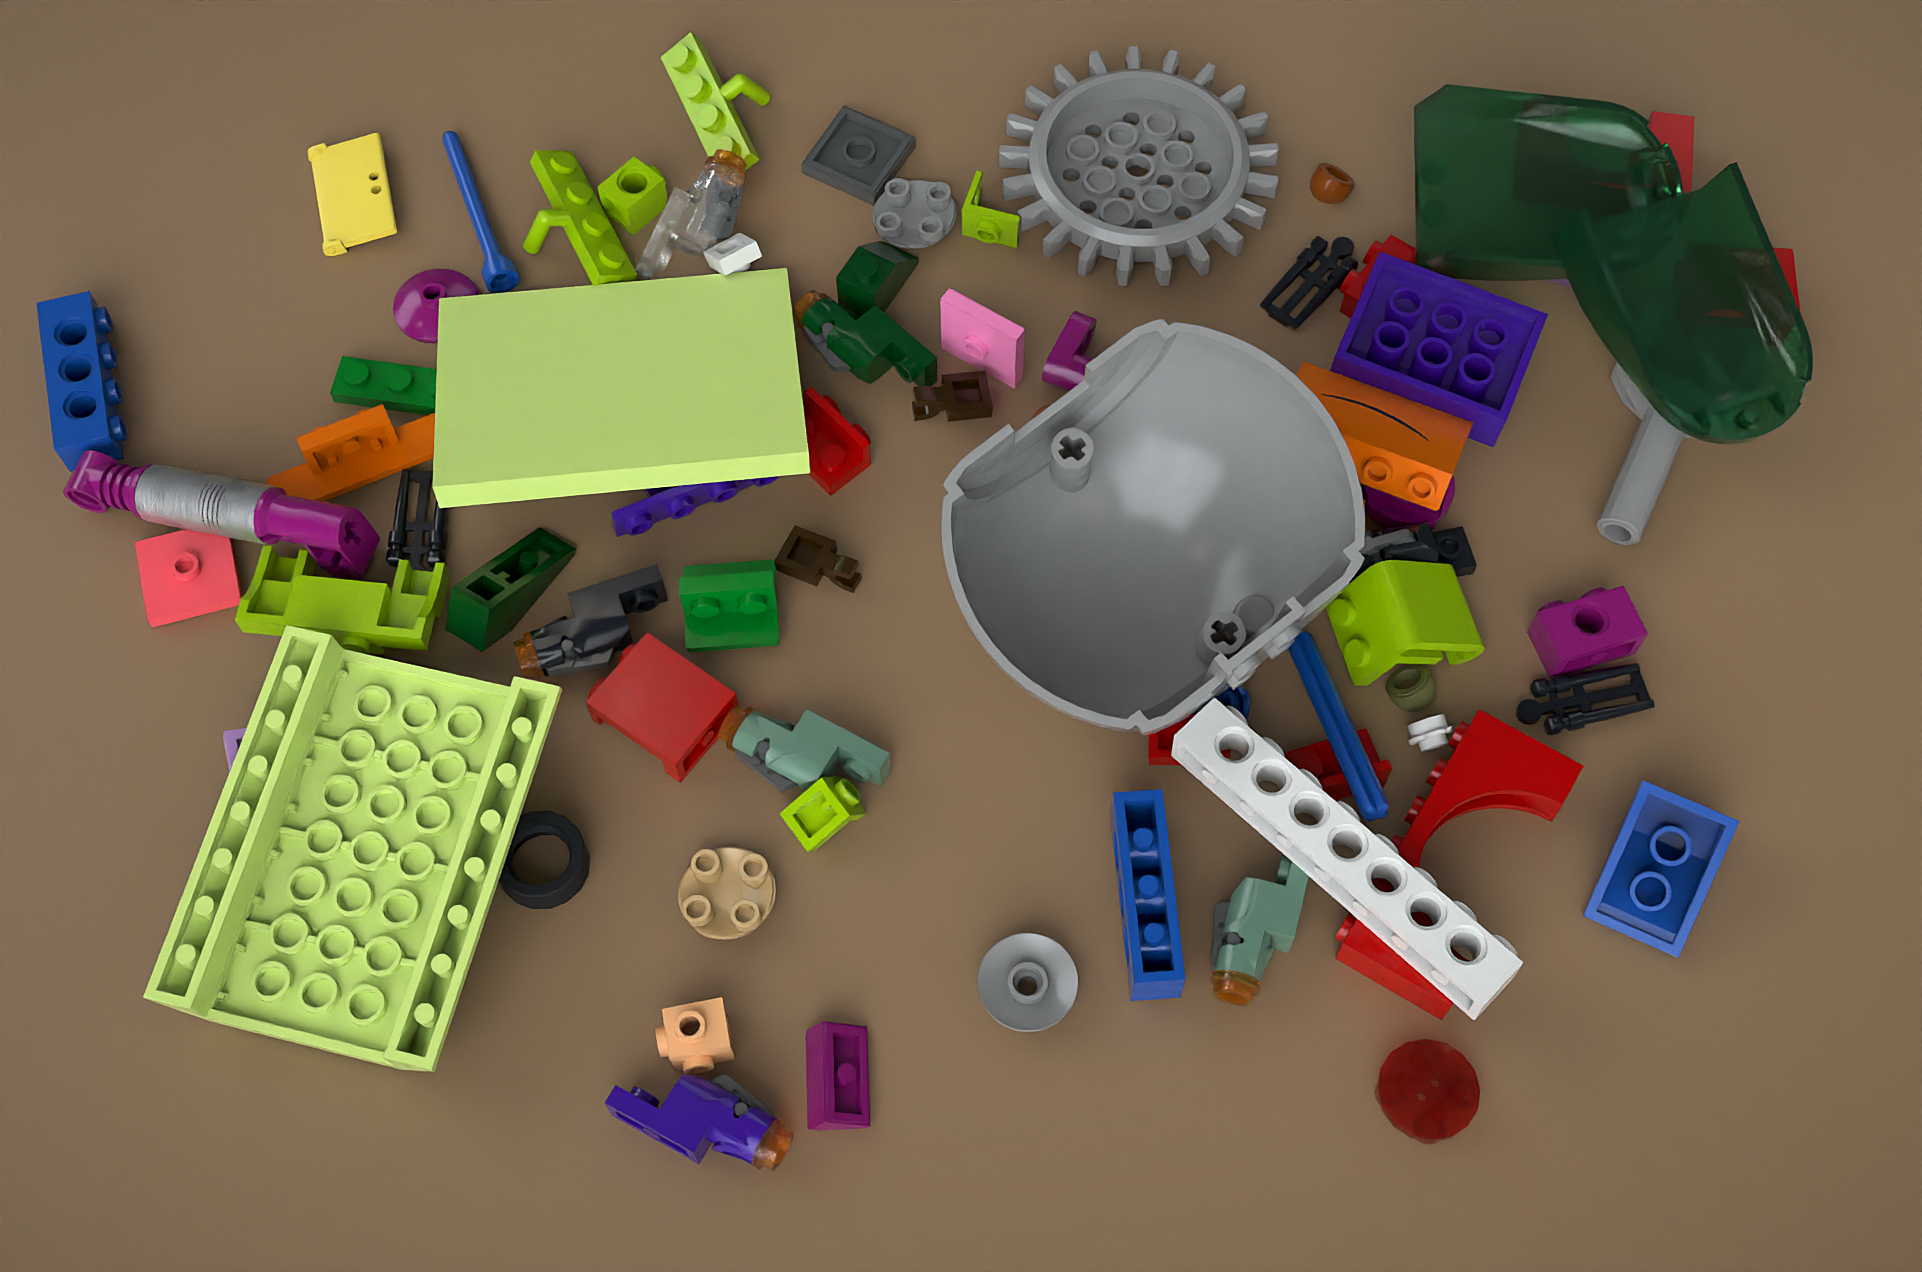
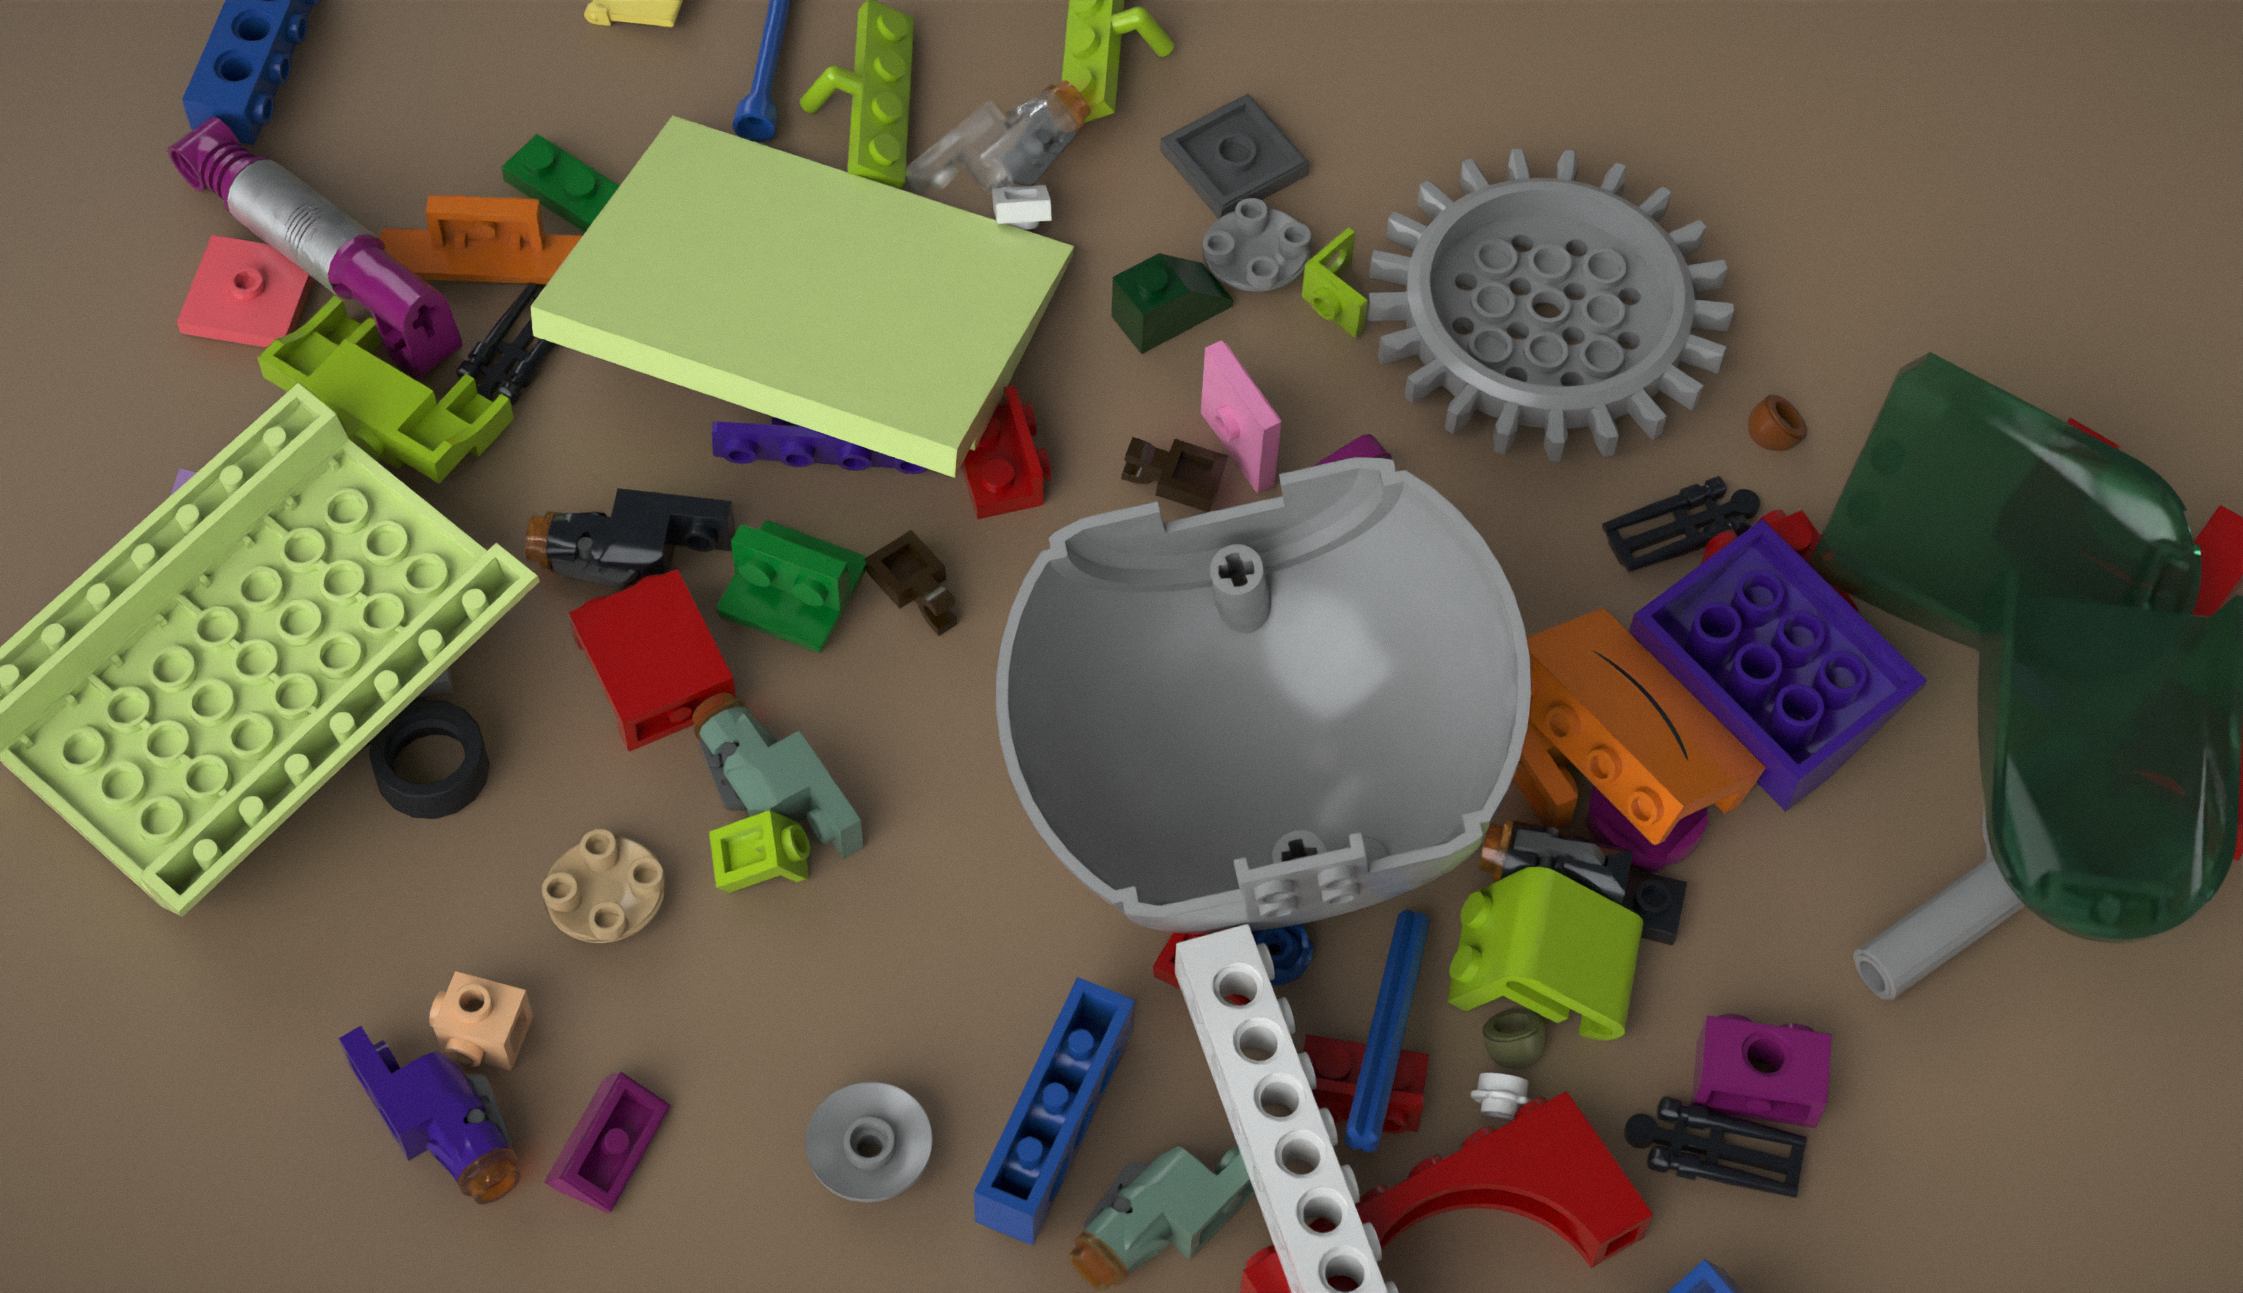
camera: 25 degrees right, 5 degrees down
magenta dish [393,269,479,343] -> none
dark green slope [445,527,576,652] -> none
lime brick [598,156,669,235] -> none
dark green plate [793,290,938,386] -> none

